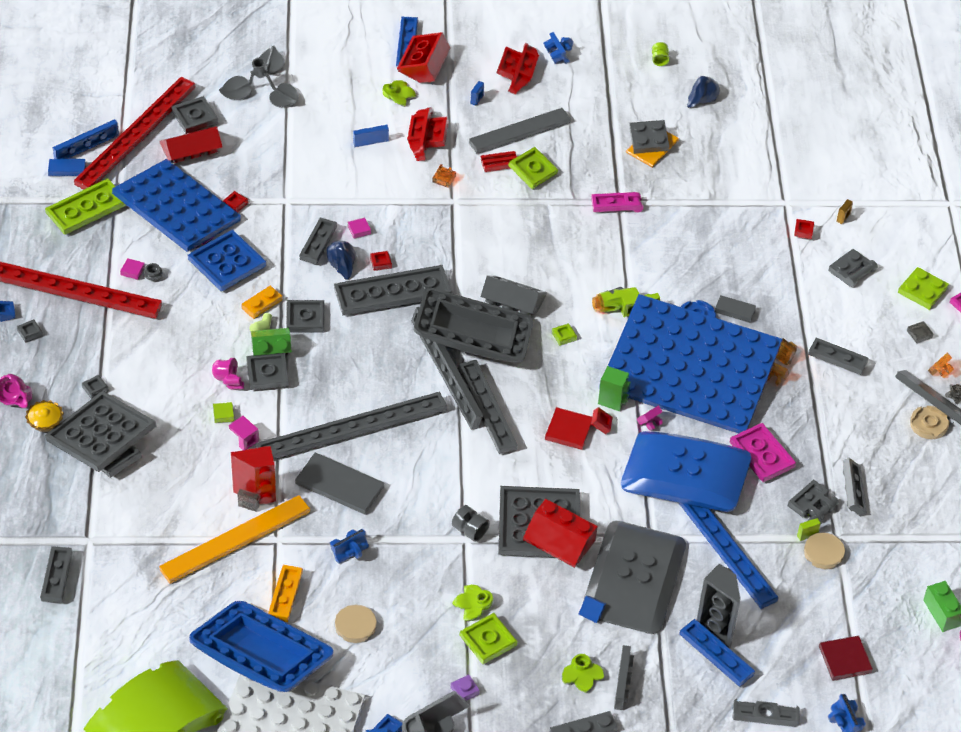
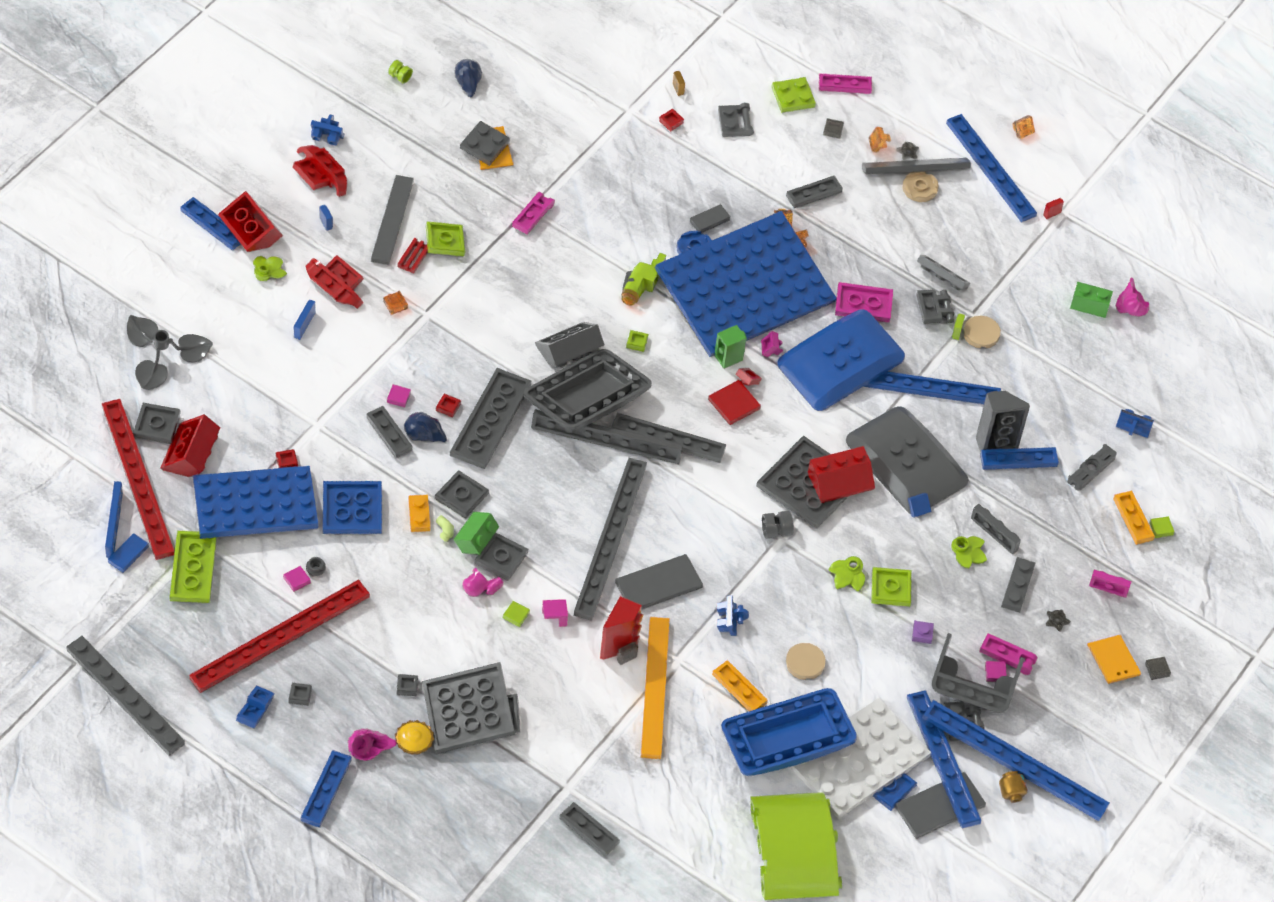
camera: 55 degrees left, 5 degrees up
dark red tile [819,635,873,681] -> none

